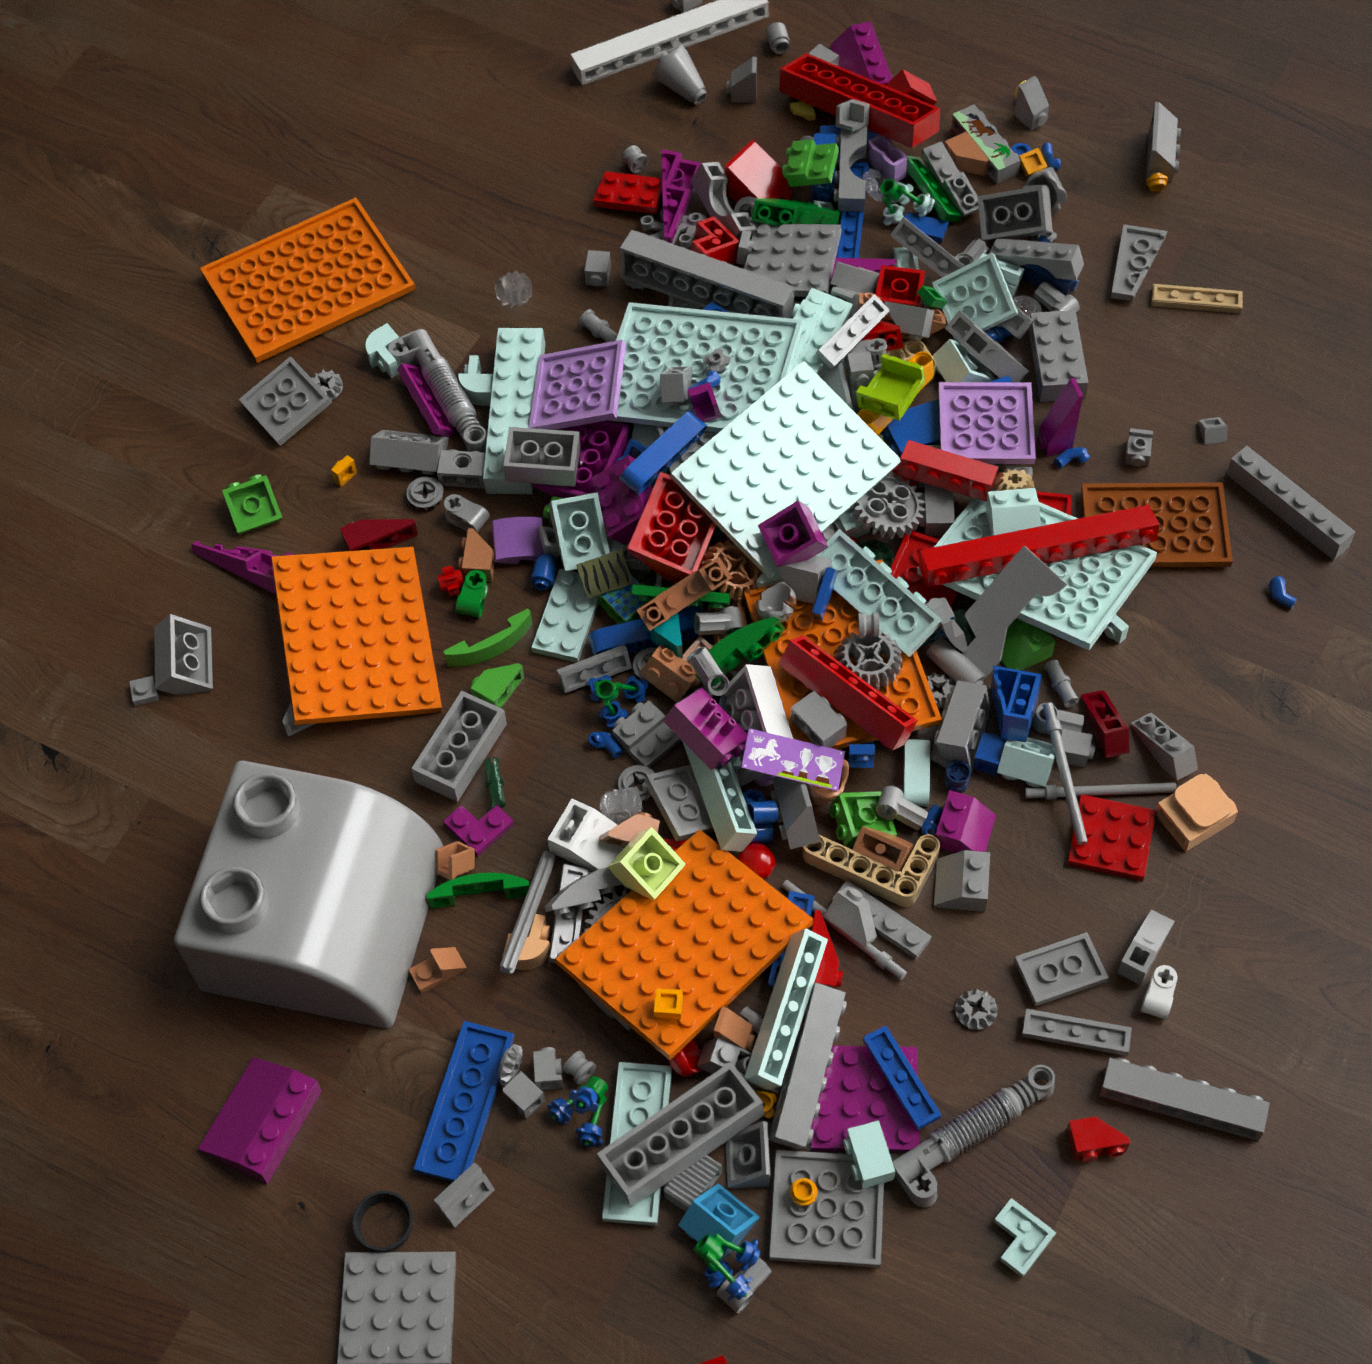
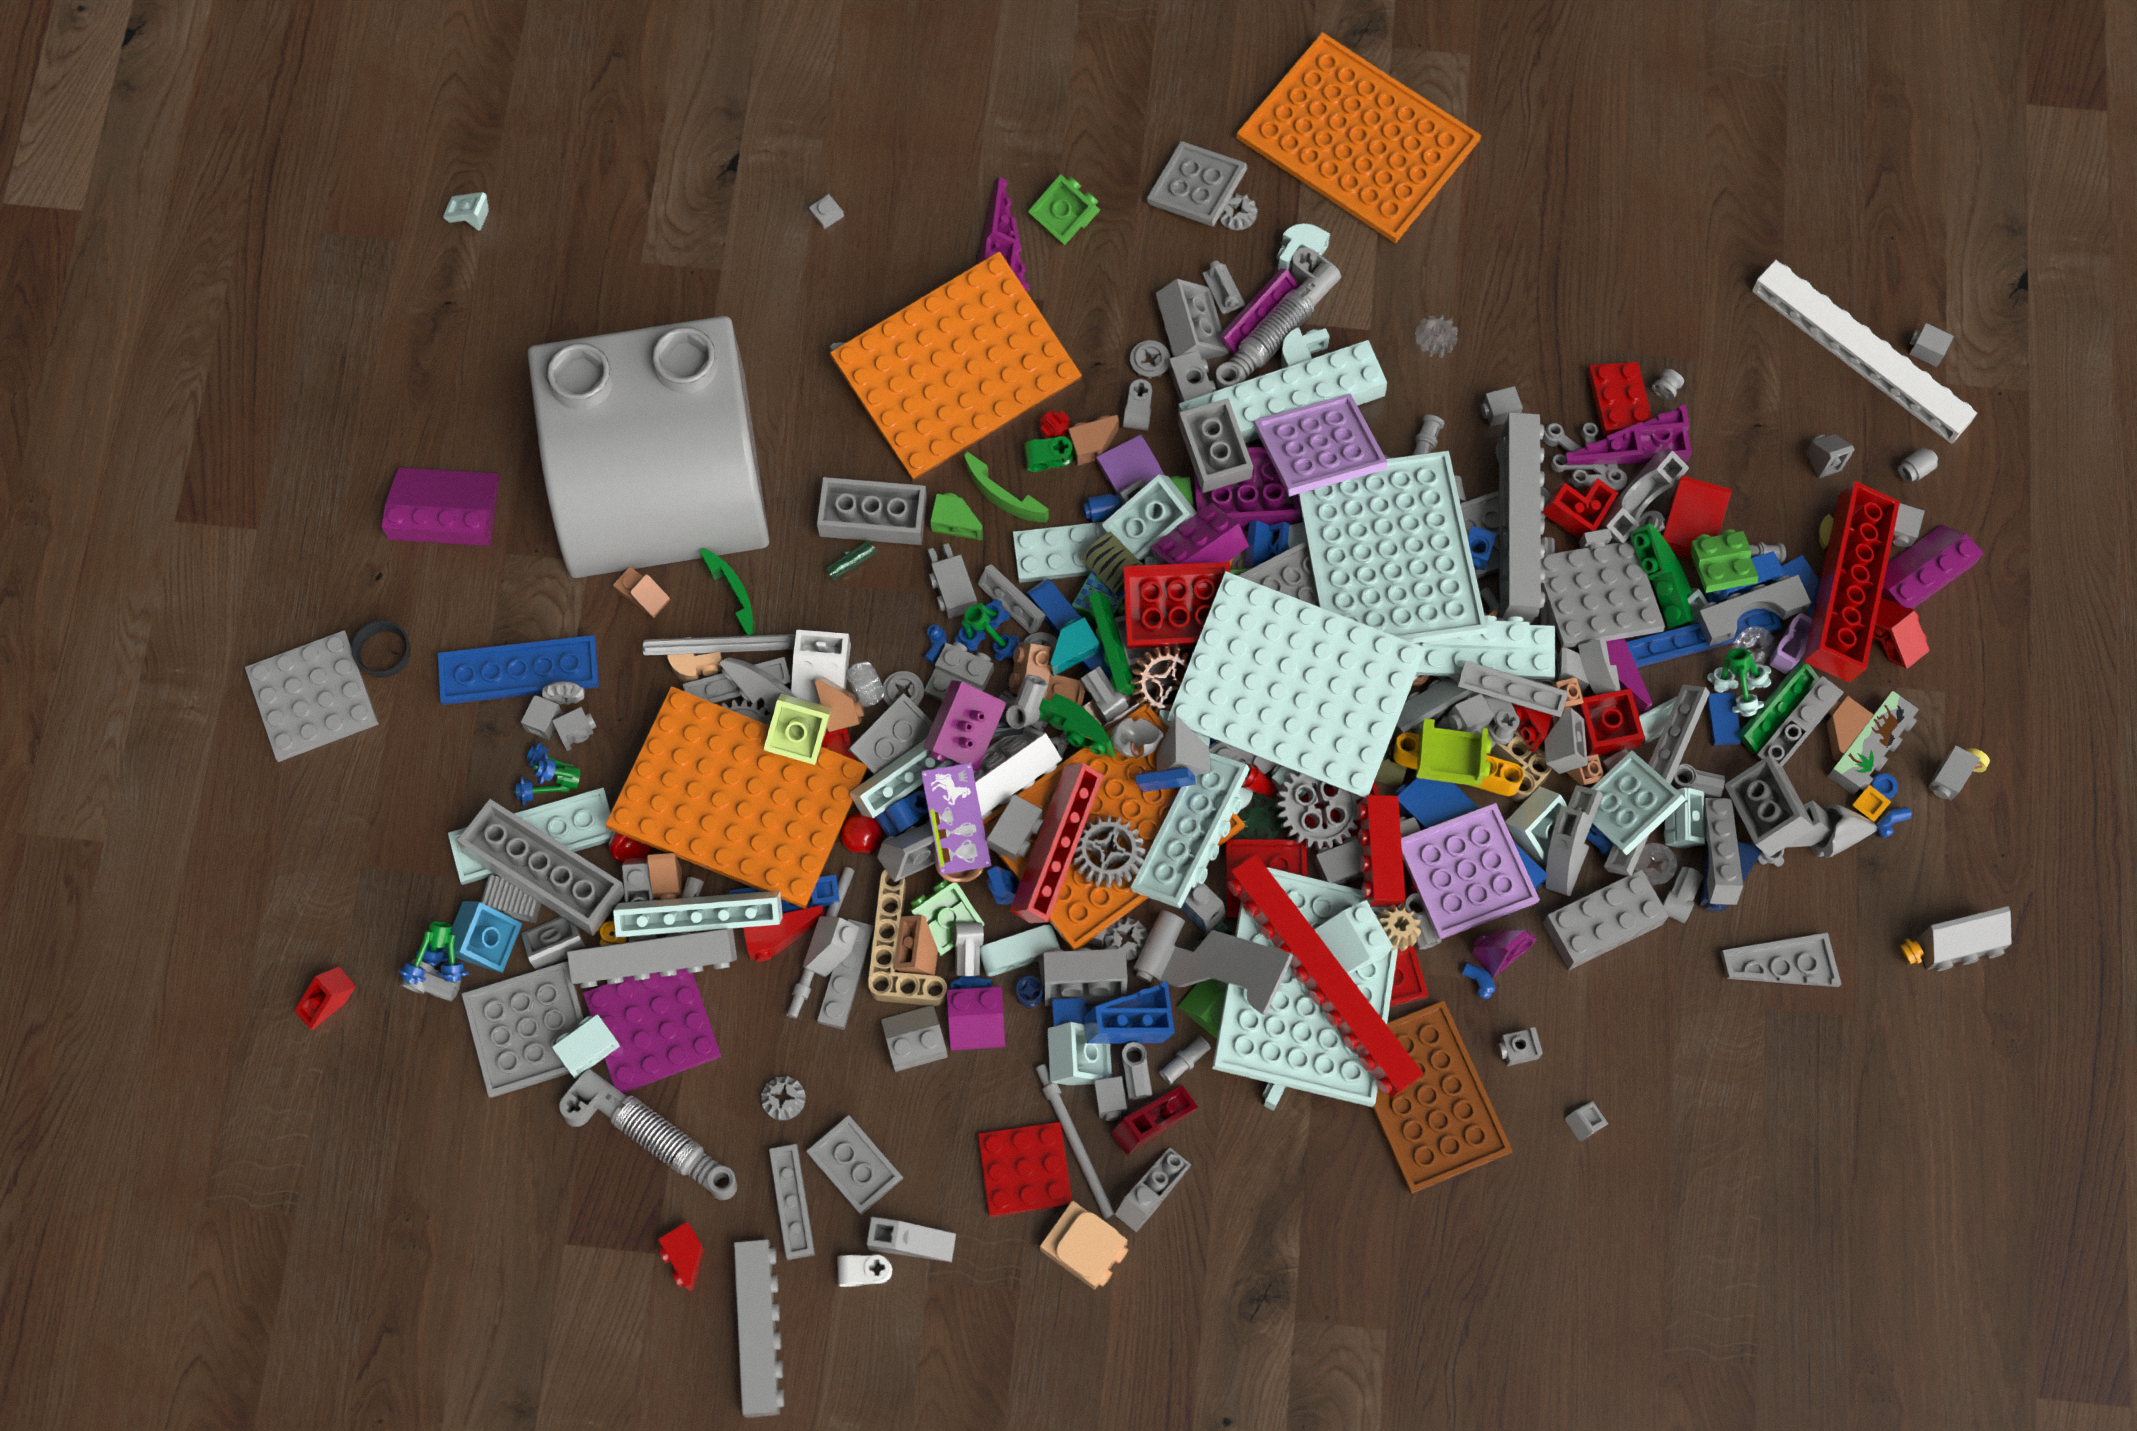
camera: 65 degrees right, 10 degrees up
light grey slope [154,614,213,695] -> none
light orange plate [331,455,357,487] -> none
dark red slope [340,519,418,551] -> none
light grey plate [434,1162,495,1227] -> none
nougat window [435,841,475,880] -> none
magenta plate [443,805,515,857] -> none
light grey wheel [563,1051,596,1085] -> none
blue beam [619,411,707,495] -> none
nougat slope [636,557,733,631] -> none
light grey cone [652,45,708,105] -> none
light orange plate [654,988,683,1019] -> none
light grey slope [660,366,692,406] -> none
blue arm [688,371,721,389] -> none
magenta panel [688,382,721,423] -> none
light grey plate [703,348,730,373] -> none
magenta slope [758,500,829,567] -> none
light orange plate [790,1178,817,1206] -> none
light grey panel [836,99,870,131] -> none
light grey wheel [858,613,879,638] -> none
blue plate [863,1025,941,1131] -> none
green plate [917,286,948,309] -> none
light grey slope [932,606,968,652] -> none
light aqua plate [994,1198,1056,1278] -> none
light grey bar [1043,703,1088,845] -> none
tan tile [1151,284,1243,314] -> none
light grey brick [1226,446,1355,560] -> none
blue arm [1269,576,1297,609] -> none
none -> light grey hinge [927,543,977,619]
none -> light grey hinge [1202,261,1245,315]

